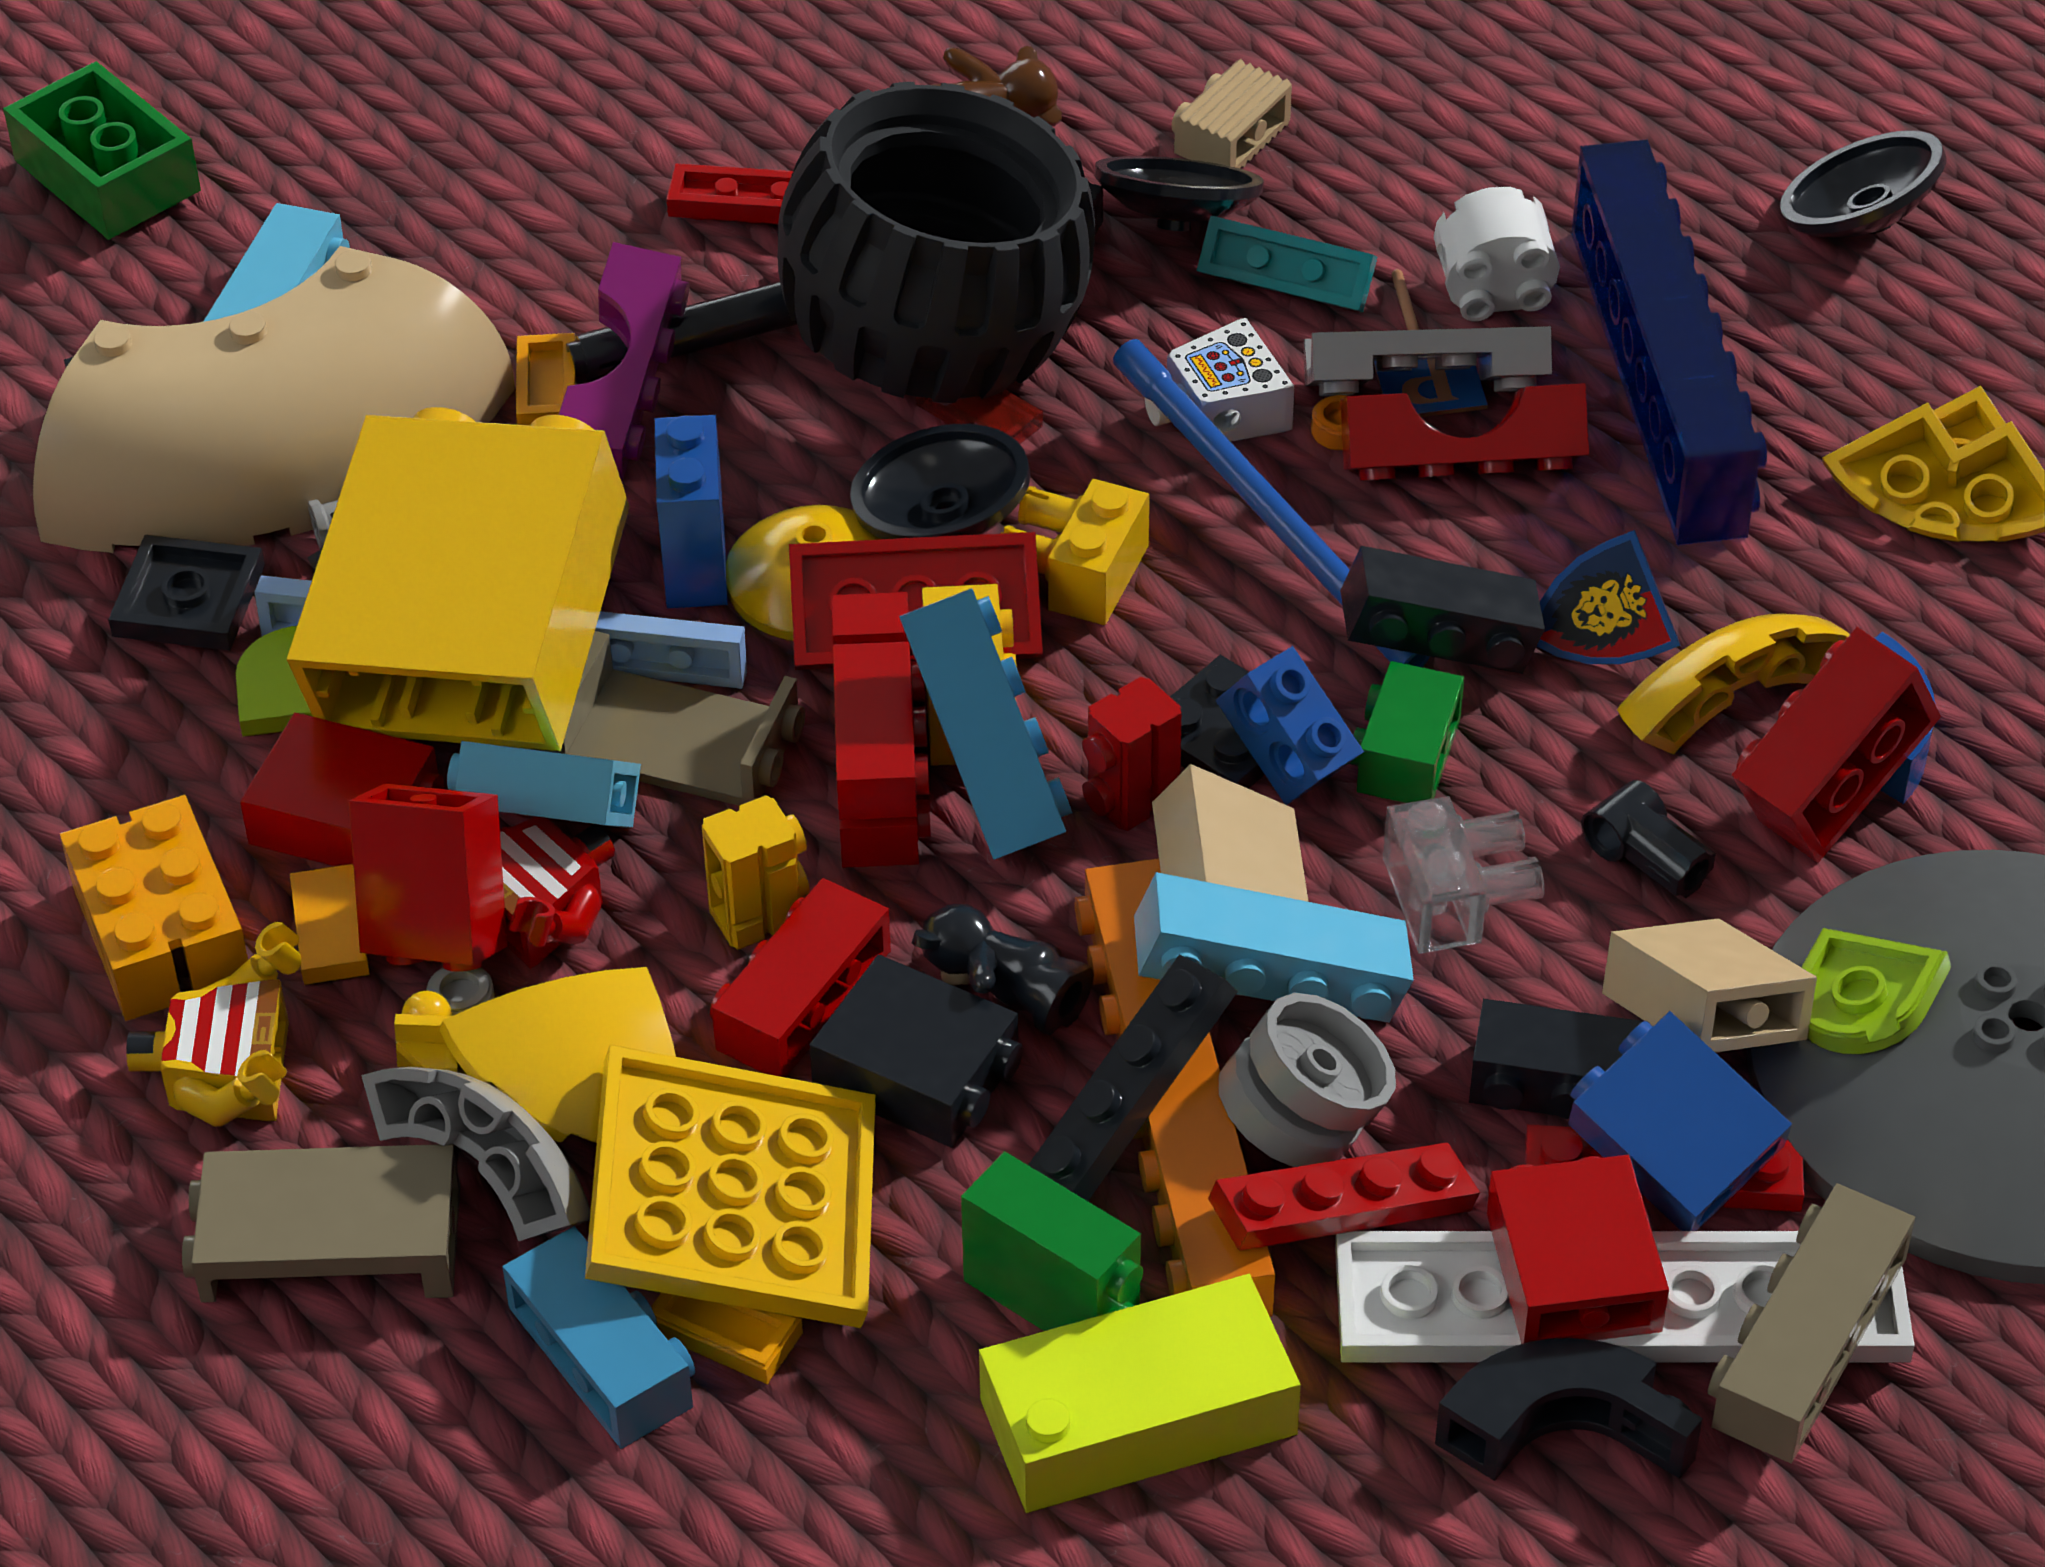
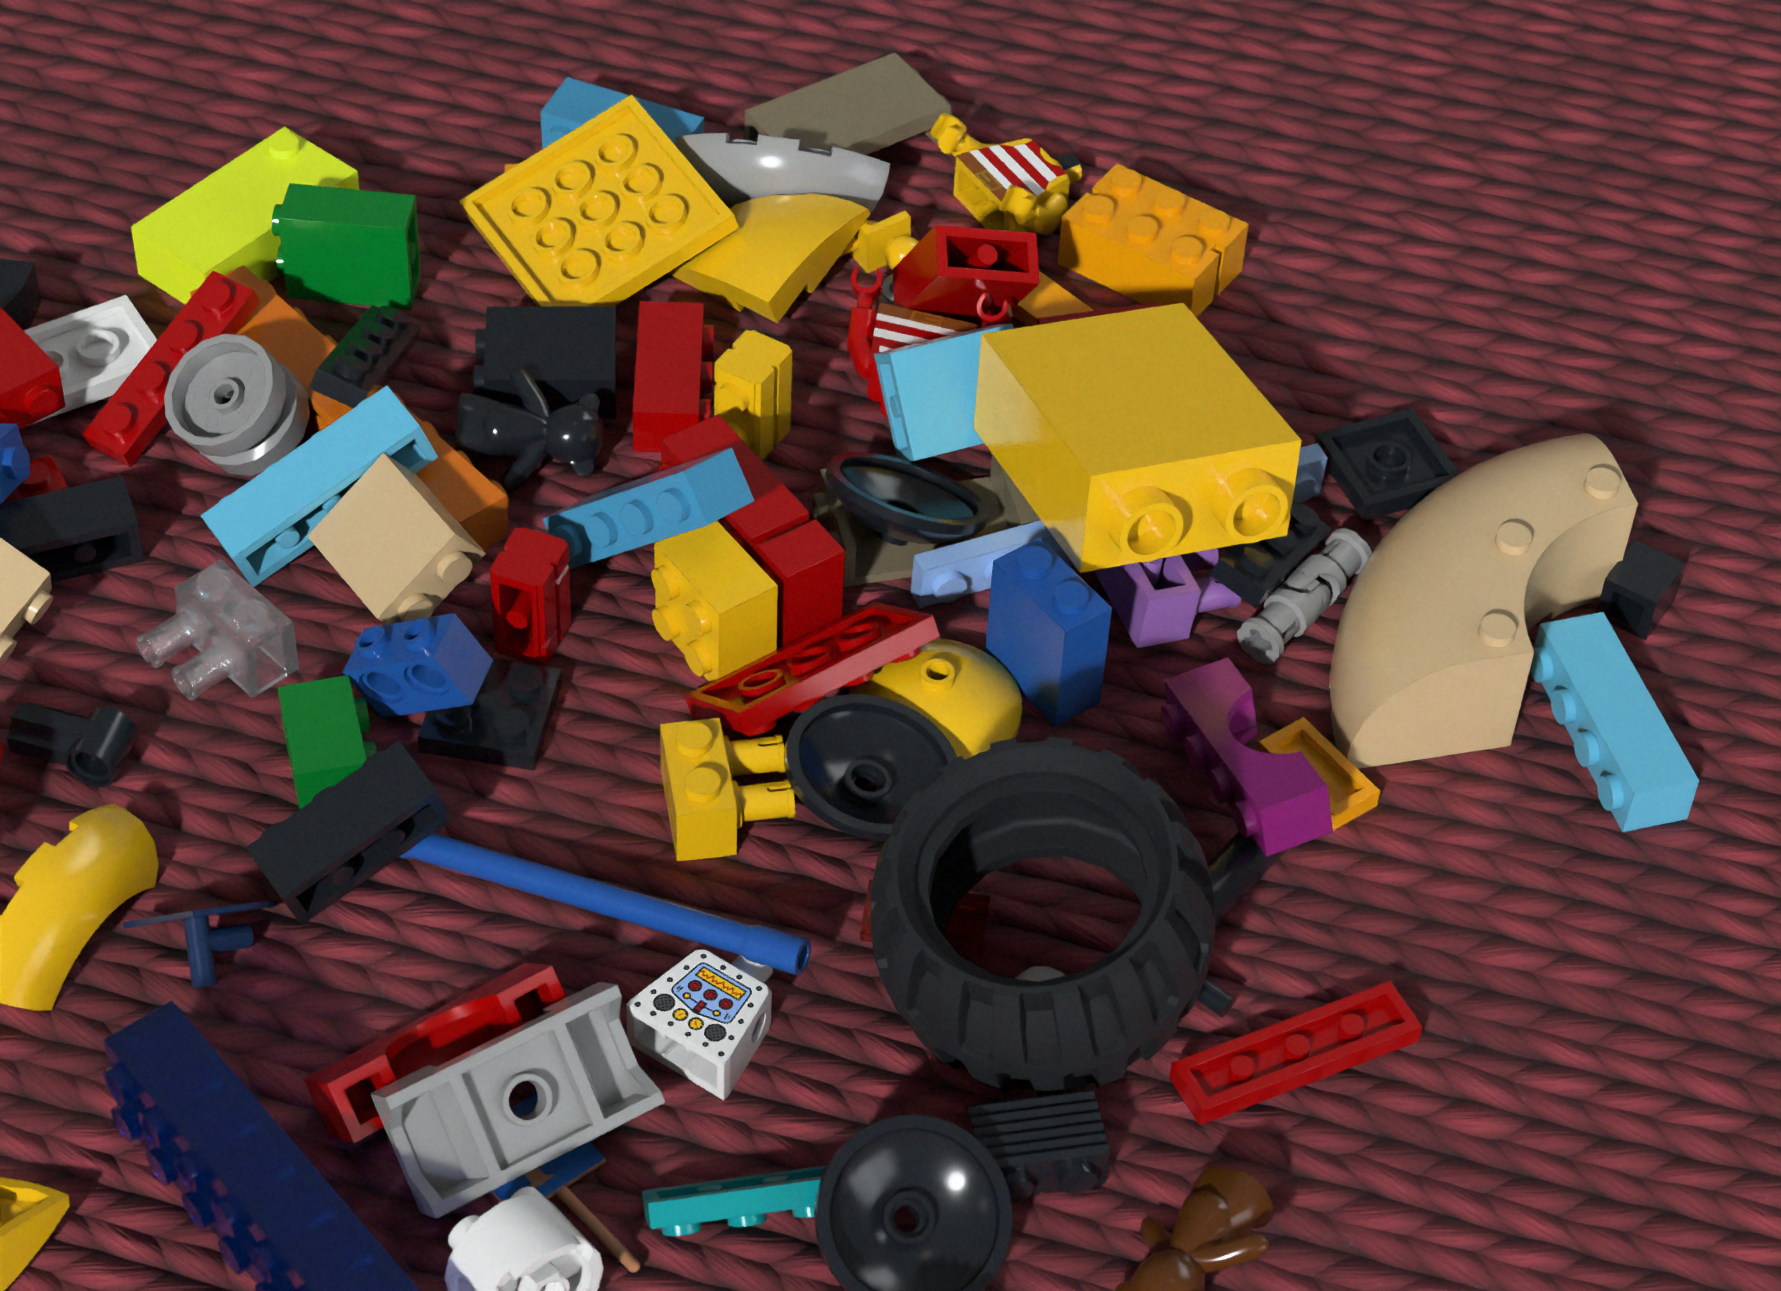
camera: 145 degrees right, 0 degrees up
none -> black dish [825,452,989,546]

